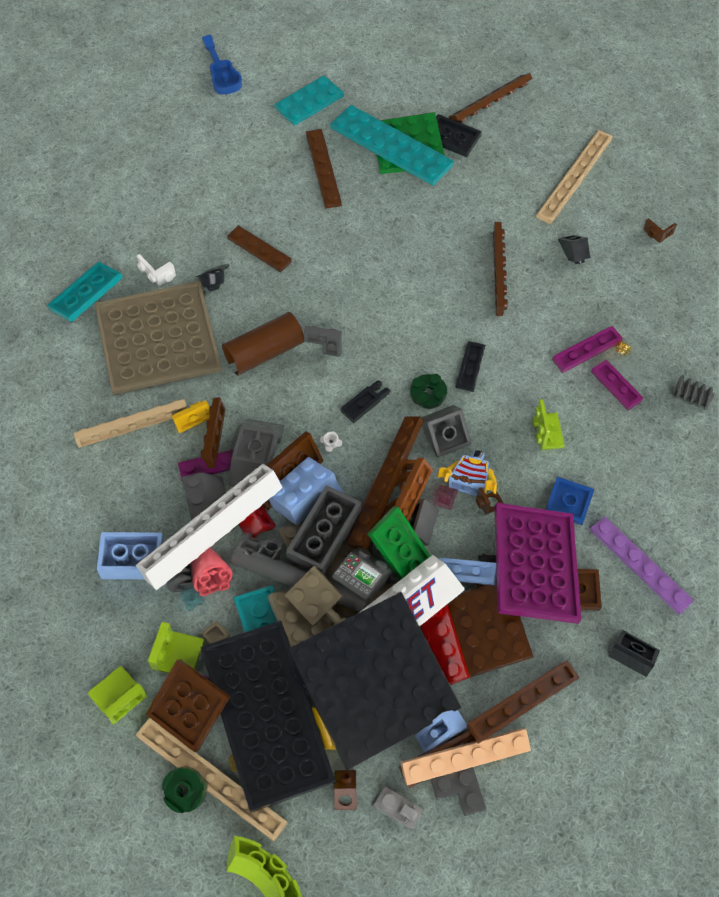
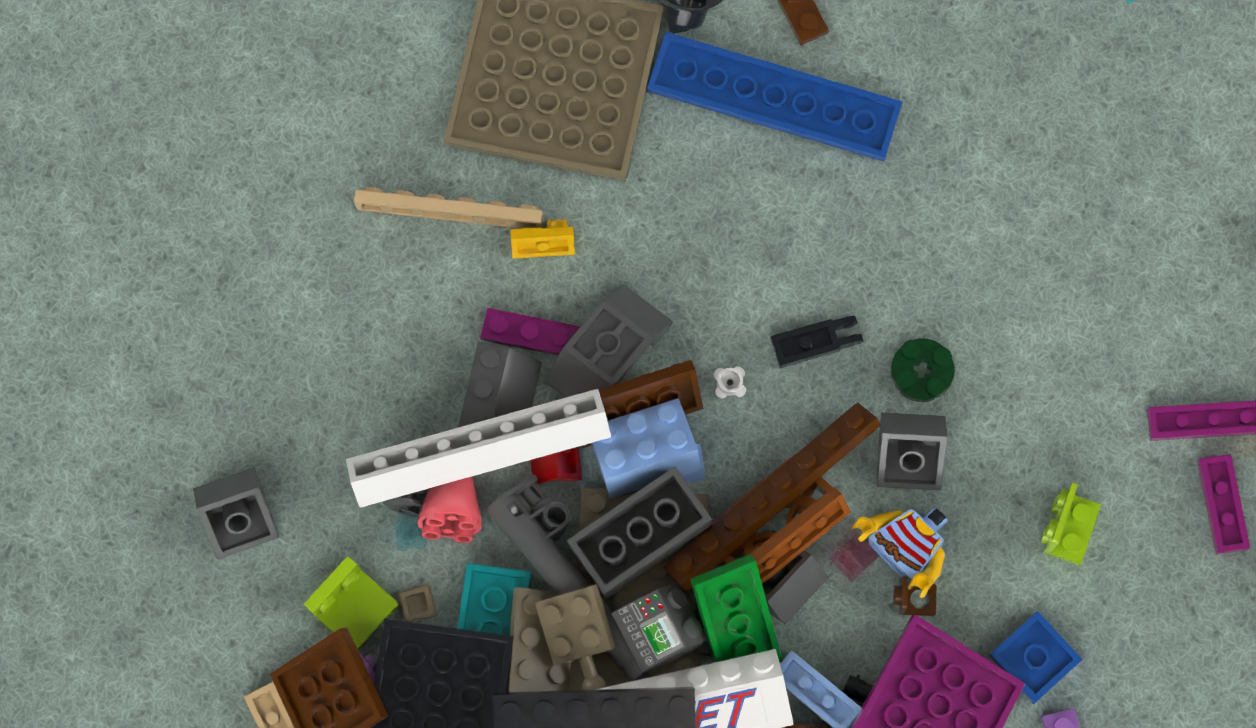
camera: 30 degrees right, 15 degrees up
lime bracket [88,666,147,725] -> none
light blue brick [97,532,165,580] -> none
reddish brown plate [201,397,226,468] -> none
reddish brown piece [222,312,304,376] -> none
dark grey plate [304,325,342,357] -> none
black tile [456,341,486,392] -> none
reddish brown plate [493,222,508,316] -> none
none -> dark grey slope [193,467,279,559]
none -> blue plate [647,32,903,162]

